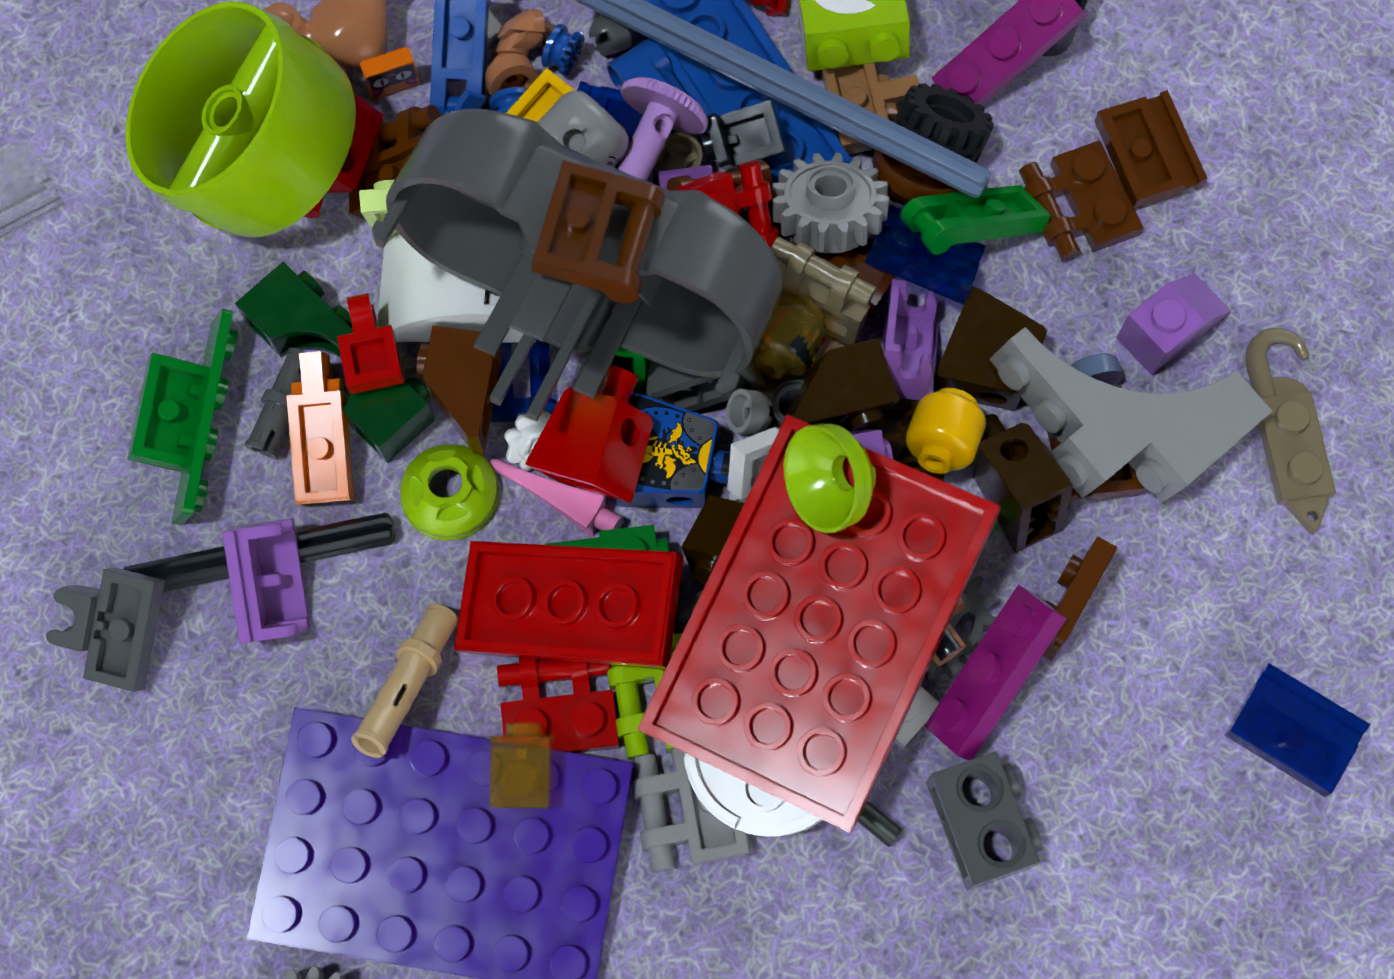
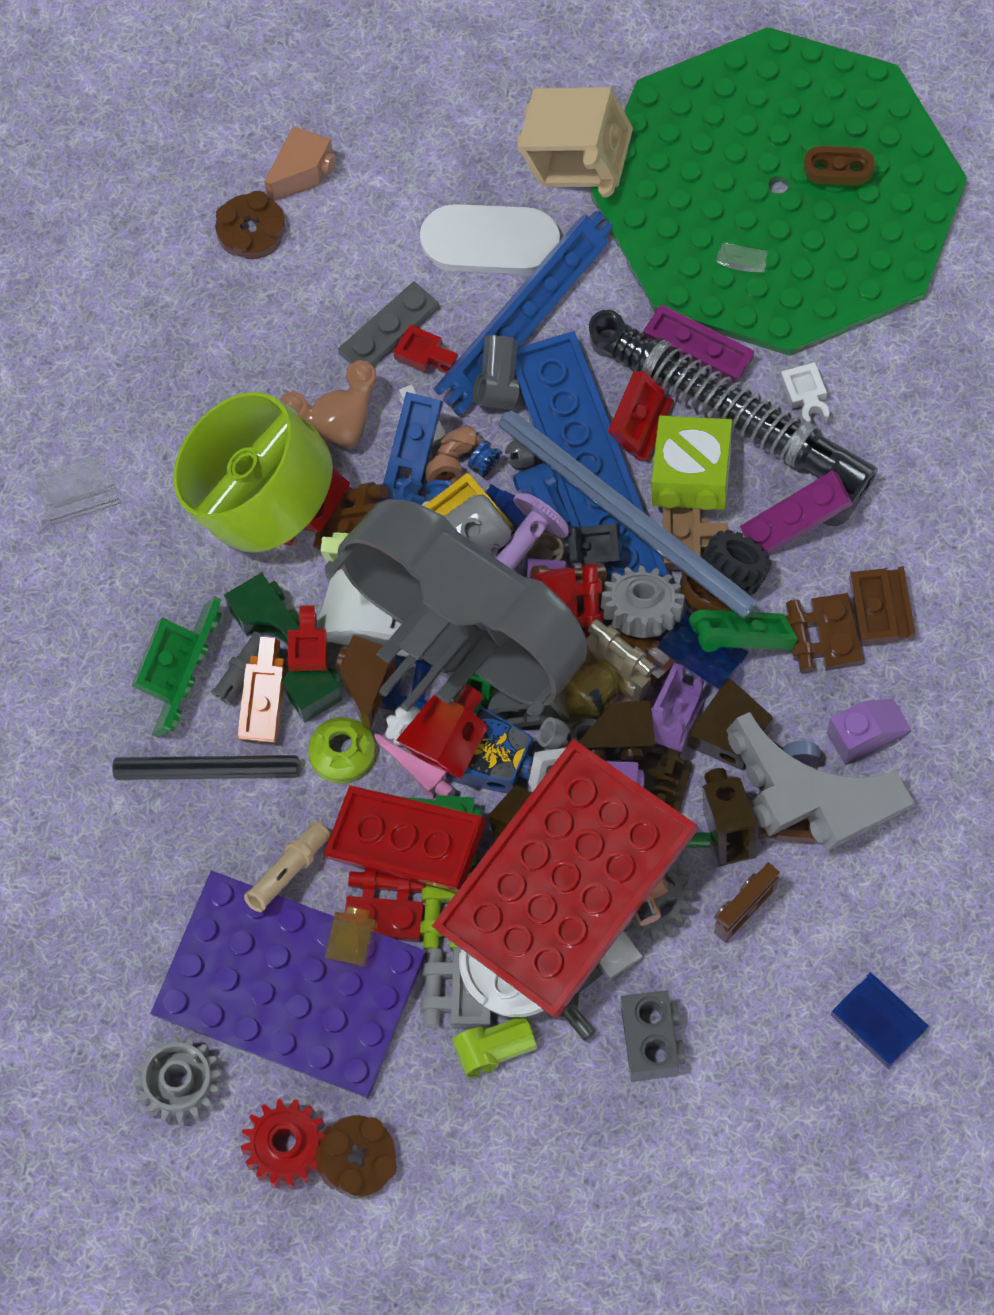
camera: 15 degrees right, 5 degrees down
dark grey plate [46,567,165,692] -> none
medium lavender hinge [222,518,310,644] -> none
orange tile [360,46,421,101] -> none
reddish brown plate [531,160,665,303] -> none
lime piece [784,424,876,533] -> none
yellow head [906,388,986,474] -> none
magenta plate [924,585,1067,761] -> none
dark tan plate [1246,327,1336,535] -> none
none -> lime piece [452,1017,537,1078]

